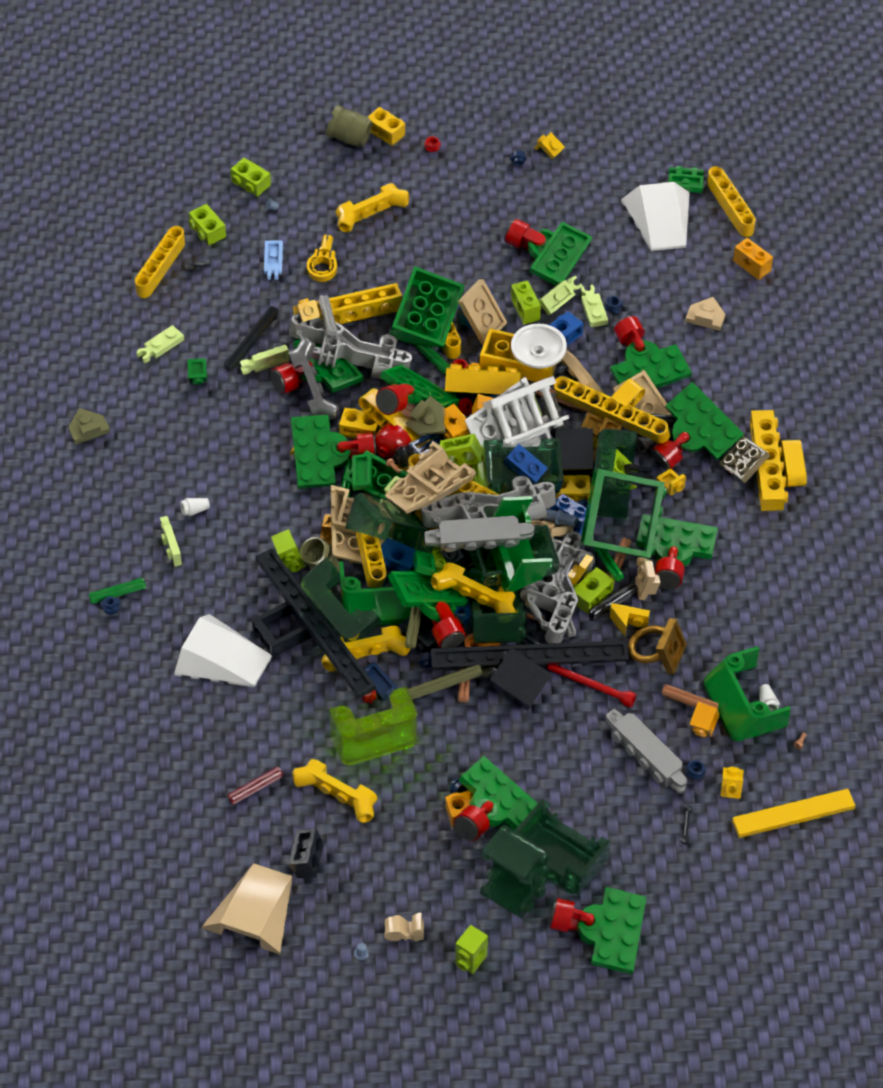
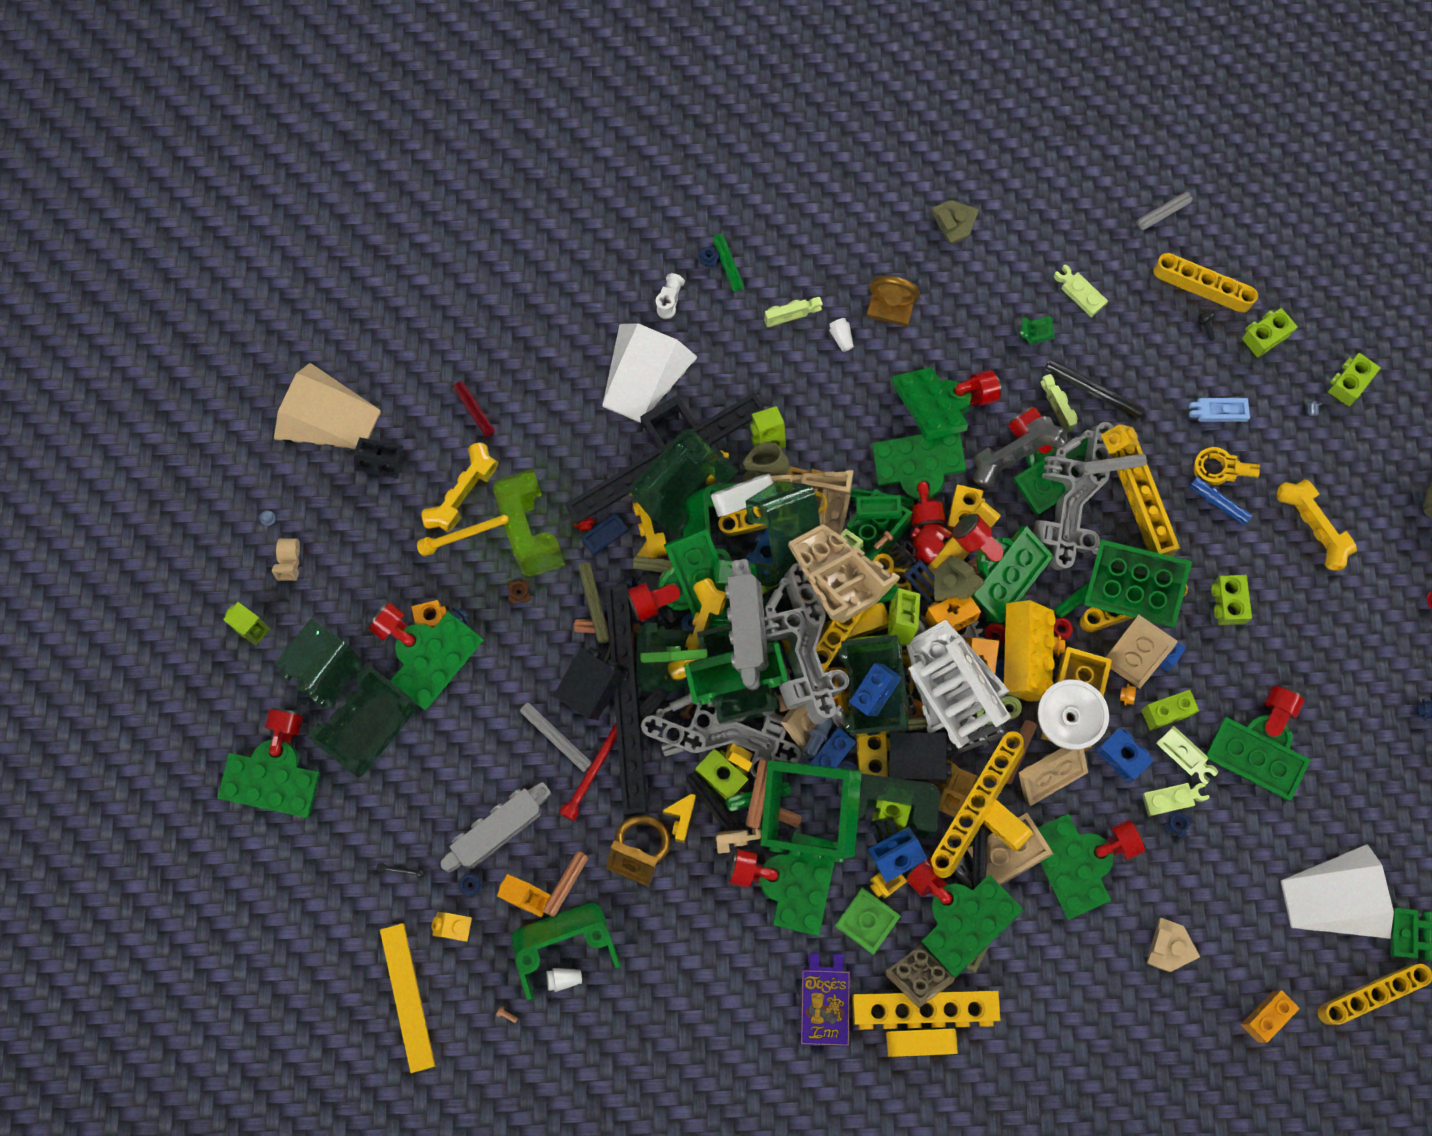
camera: 90 degrees right, 20 degrees up
none -> yellow piece [417,515,509,556]
none -> reddish brown plate [507,581,531,603]
none -> light grey axle [520,703,592,772]
none -> bright green plate [640,646,707,663]
none -> white connector [656,273,685,319]
none -> white beam [711,473,777,517]
none -> nougat axle [746,759,768,829]
none -> tile [800,953,850,1046]
none -> bright green plate [834,887,901,955]
none -> pearl gold tile [866,276,920,327]
none -> blue brick [868,827,927,882]
none -> green plate [891,367,1001,440]
none -> light orange plate [1120,683,1136,706]
none -> light grey axle [1137,192,1193,230]
none -> blue pin [1189,476,1253,526]
none -> lime brick [1211,575,1252,625]

